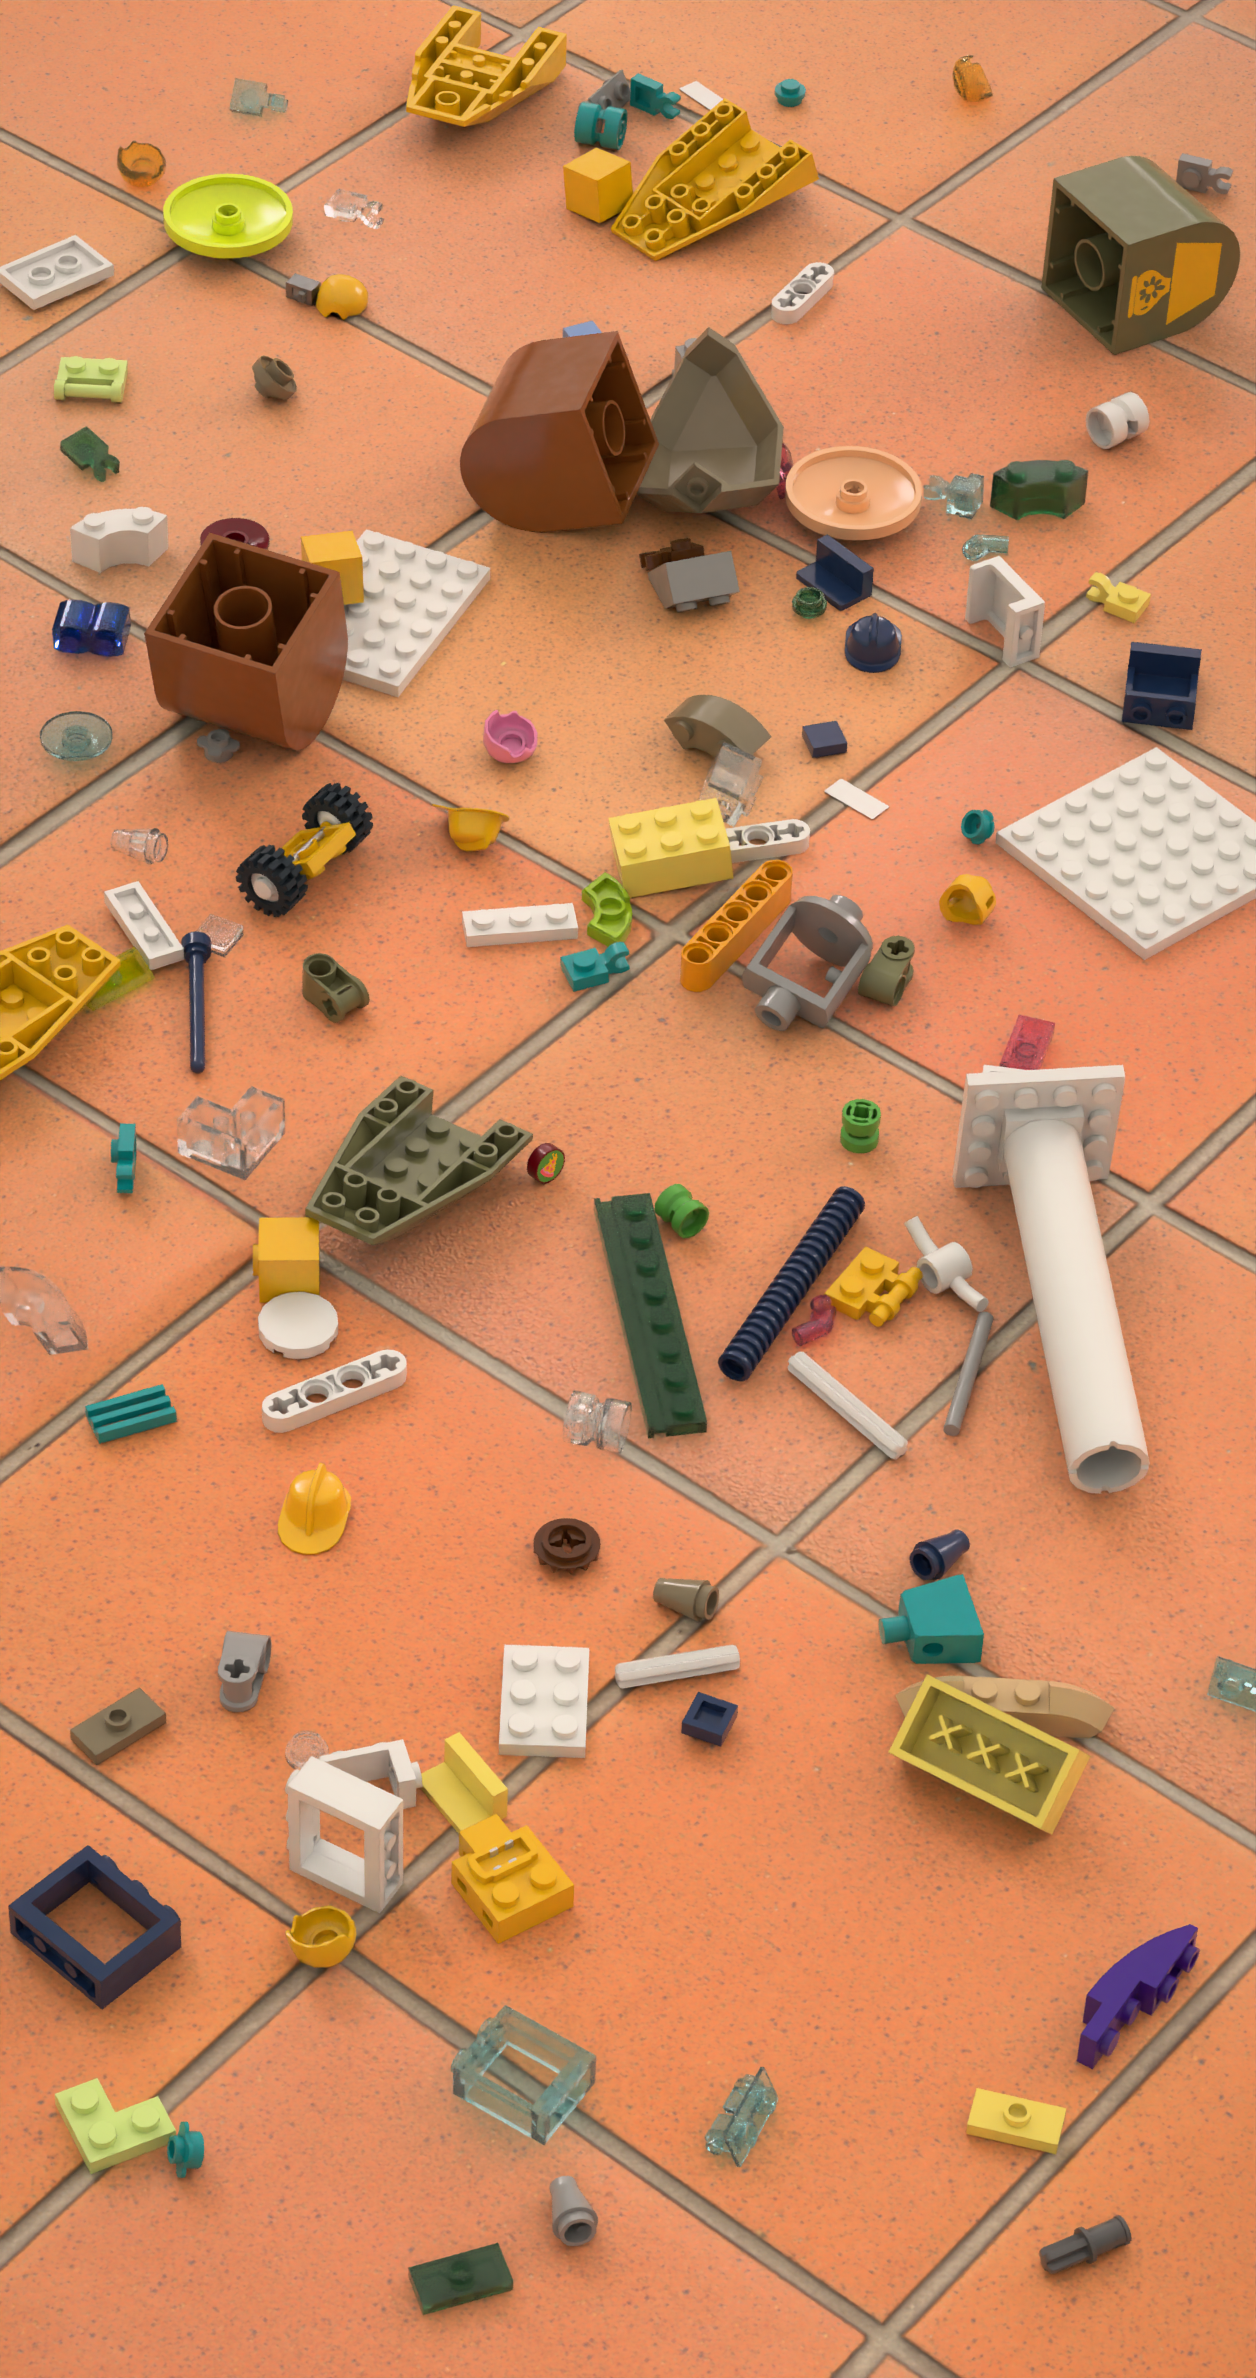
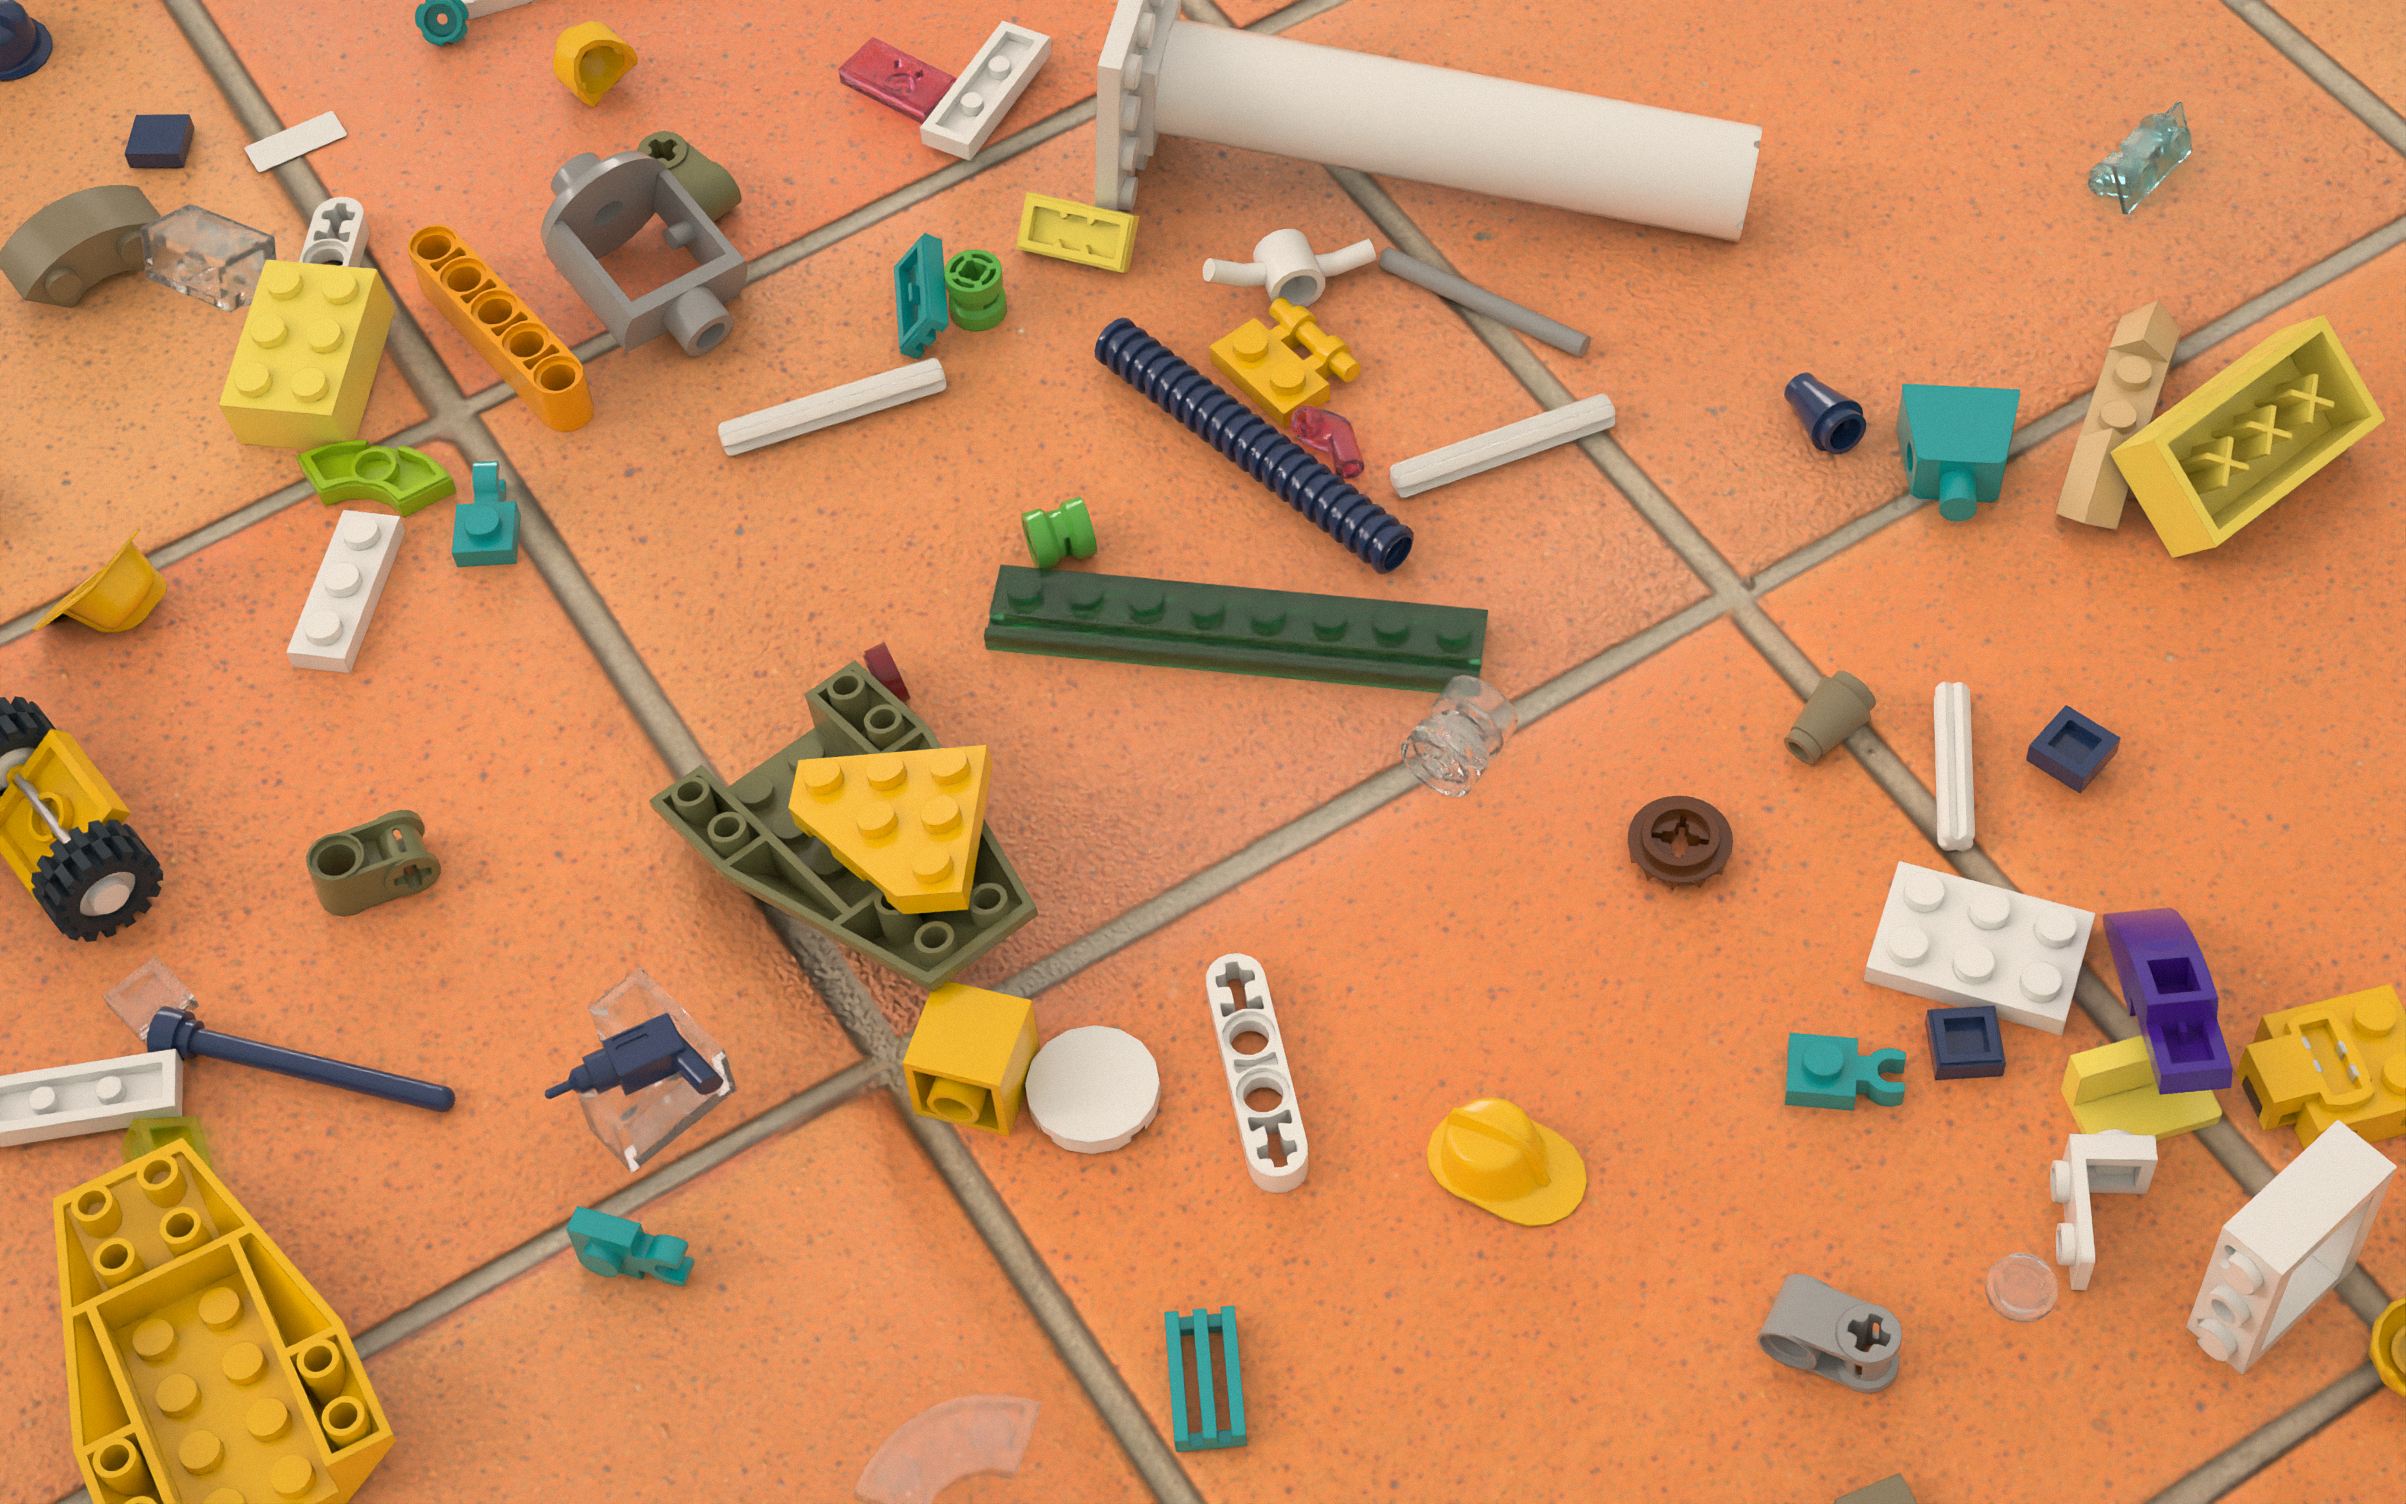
camera: 65 degrees left, 10 degrees up
none -> dark blue piece [545,1013,724,1099]
none -> white axle [718,358,946,456]
none -> yellow plate [788,745,993,914]
none -> teal tile [894,233,949,360]
none -> light yellow plate [1016,192,1140,273]
none -> teal plate [1785,1033,1906,1111]
none -> dark blue tile [1925,1006,2006,1080]
none -> dark purple slope [2103,907,2233,1095]

